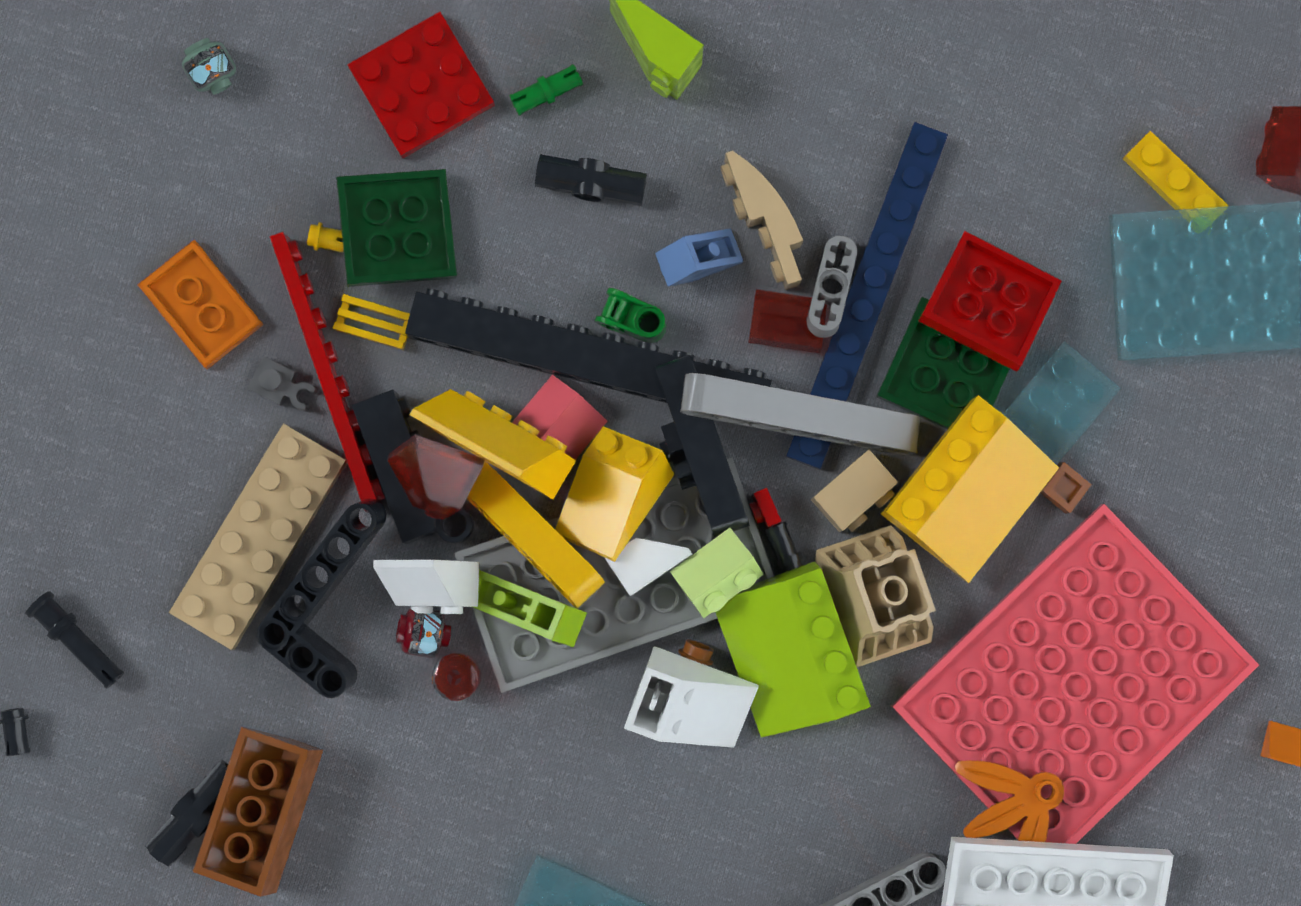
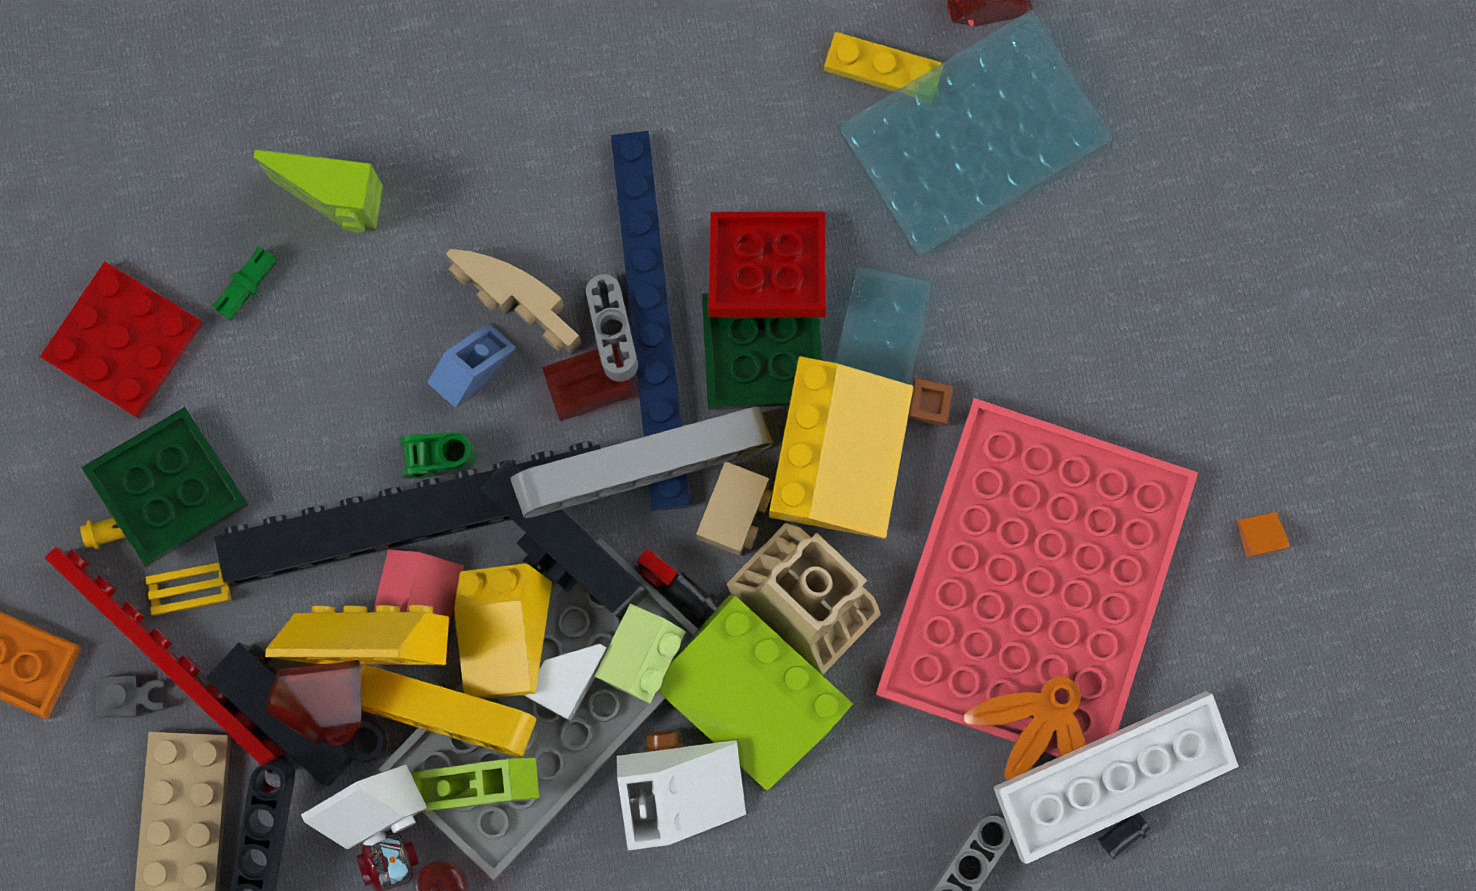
camera: 25 degrees left, 5 degrees down
black piece [535,154,647,206] -> none

